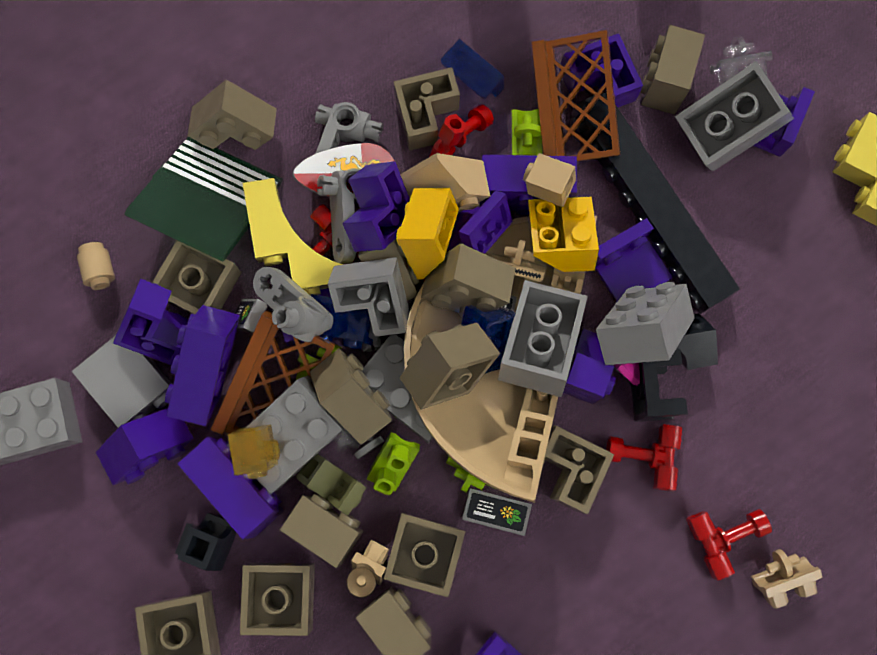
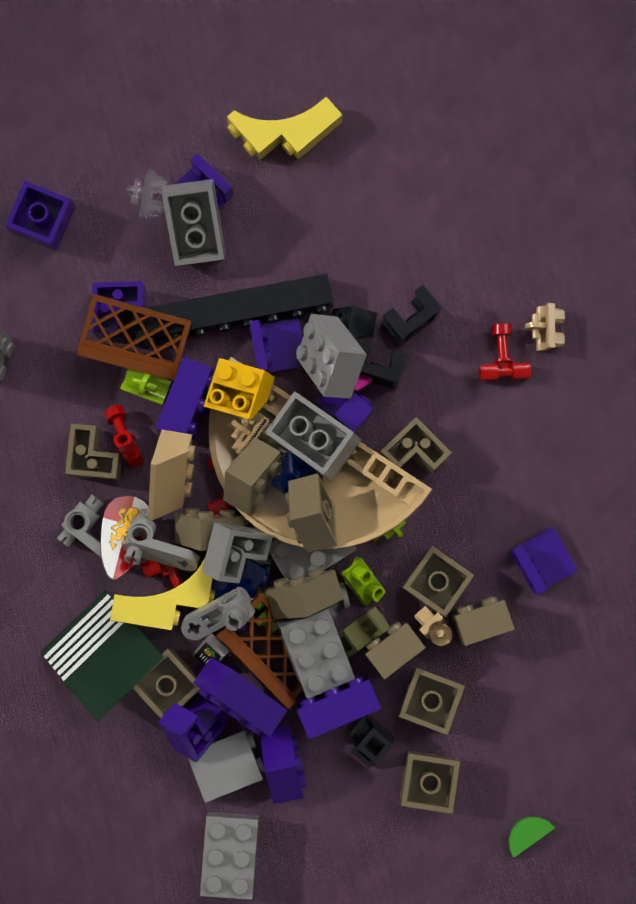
camera: 70 degrees left, 5 degrees up
tan brick [77,242,115,290] -> none
dark tan brick [187,80,277,150] -> none
clear yellow brick [228,424,280,479] -> none
dark purple brick [342,161,410,252] -> none
yellow slope [396,188,459,279] -> none
clear blue bracket [441,38,504,99] -> none
dark purple bracket [446,191,513,254] -> none
tile [462,488,532,536] -> none
tan brick [523,153,576,207] -> none
red bar [606,424,682,492] -> none
dark tan brick [640,25,705,115] -> none
none -> black panel [381,285,442,347]

